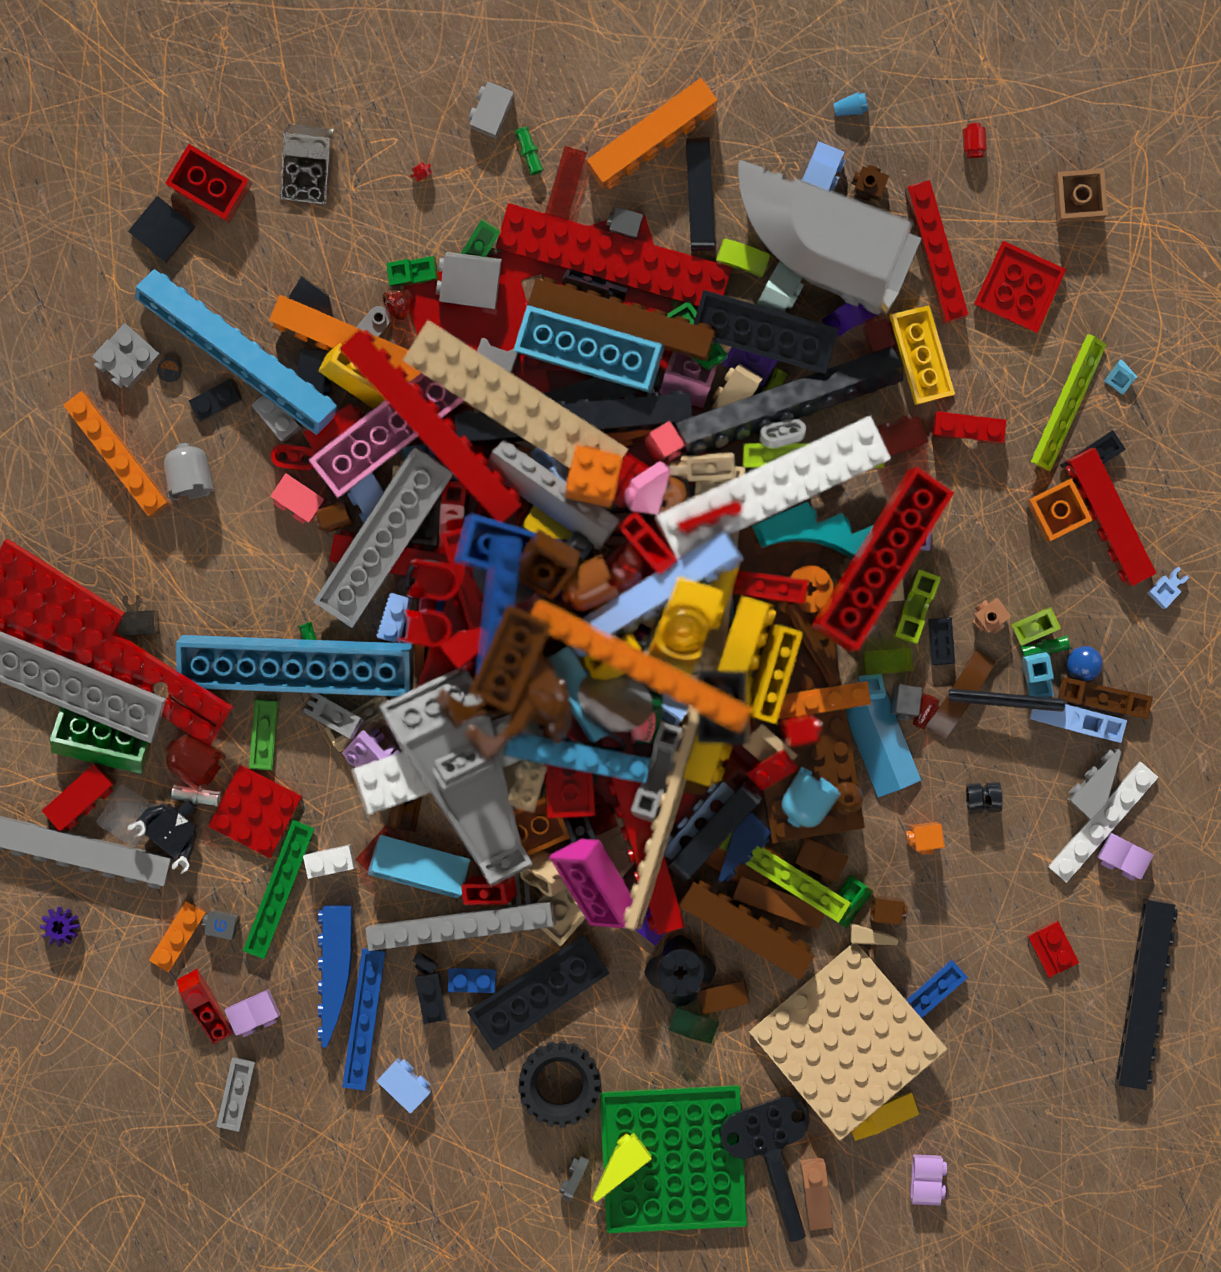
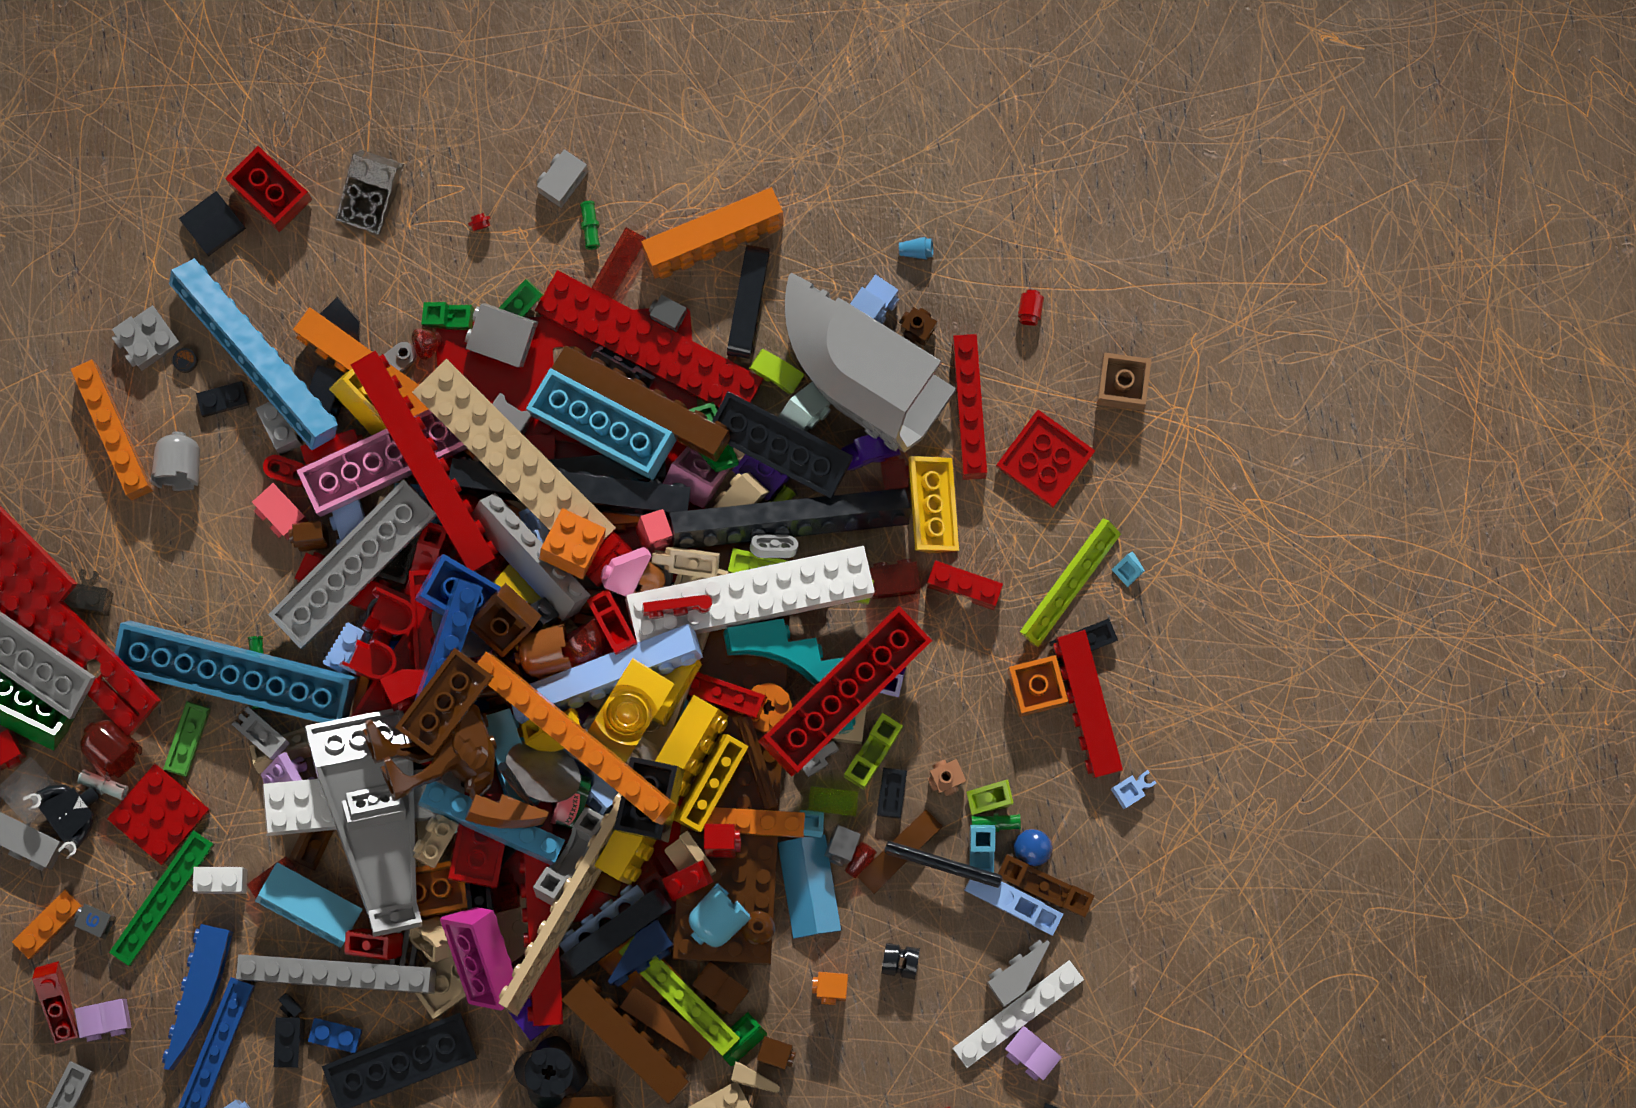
camera: 10 degrees right, 10 degrees down
none -> dark orange slope [465,794,549,829]

